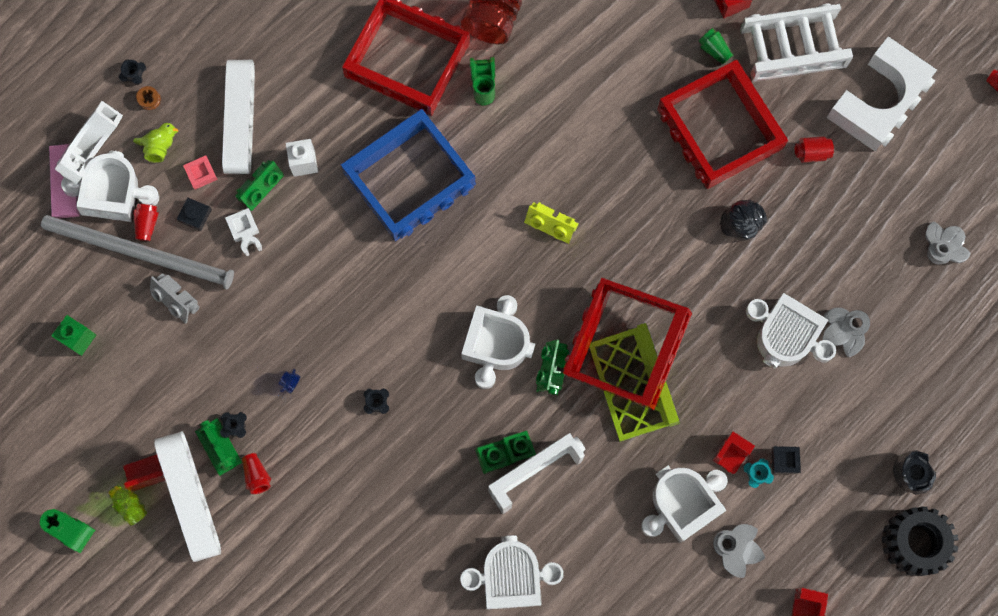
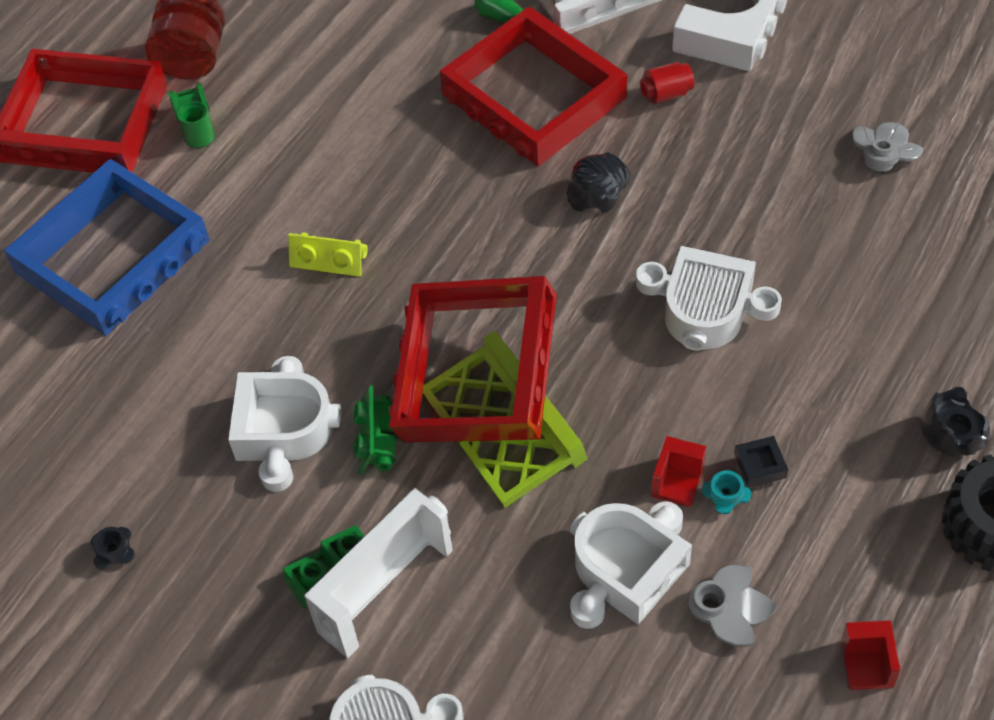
camera: 10 degrees left, 20 degrees down
light grey plate [823,307,870,357] -> none

